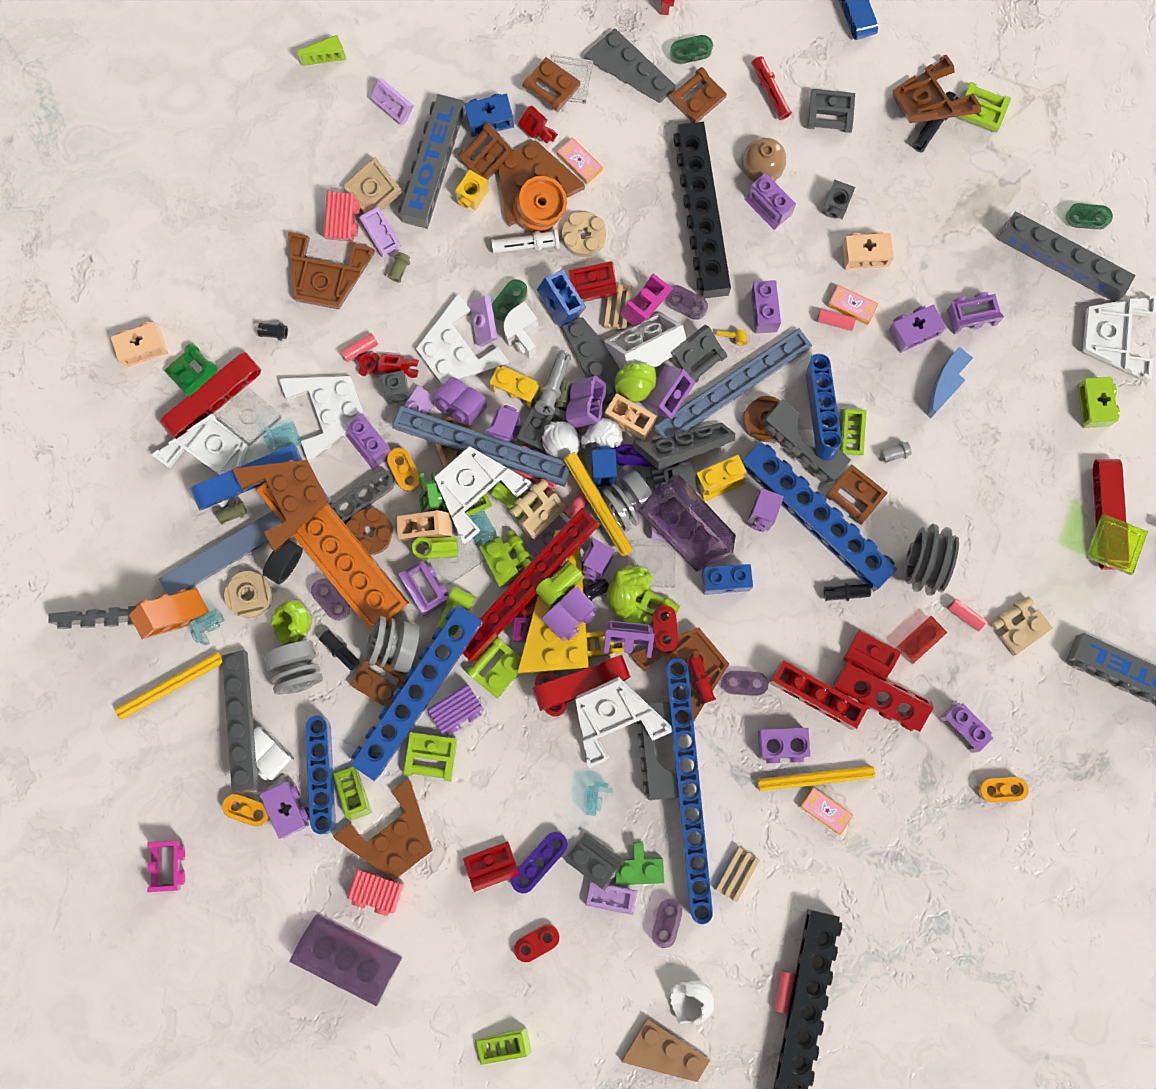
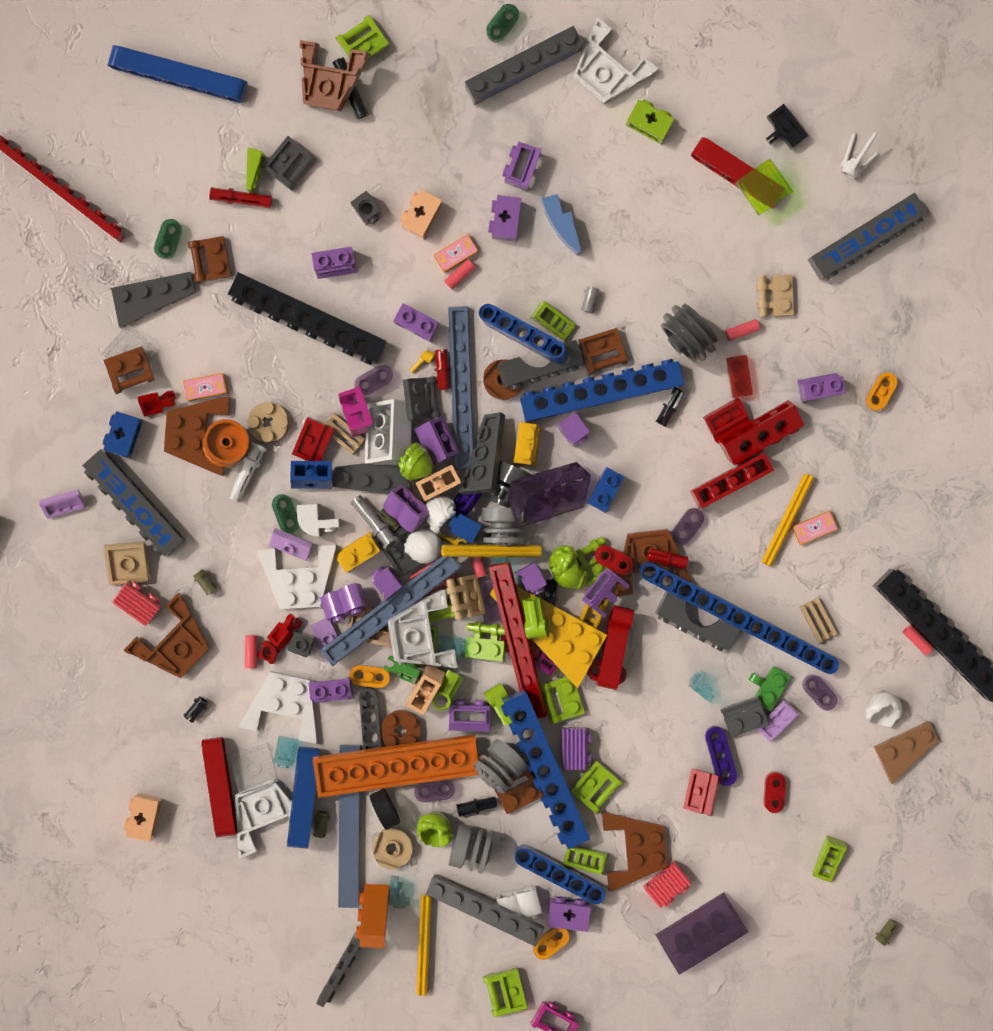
camera: 55 degrees left, 10 degrees up
green plate [164,343,217,397] -> none
dark orange wing [233,460,328,552] -> none
lavender plate [359,206,401,257] -> none
yellow brick [455,170,489,211] -> none
dark orange plate [457,122,515,180] -> none
medium lavender brick [542,586,597,642] -> none
white wing [576,677,672,768] -> none
medium nougat cylinder [742,137,786,182] -> none
medium lavender brick [758,728,811,764] -> none
none -> lime slope [246,147,266,193]
none -> red axle [434,349,450,390]
none -> lime plate [482,967,528,1017]

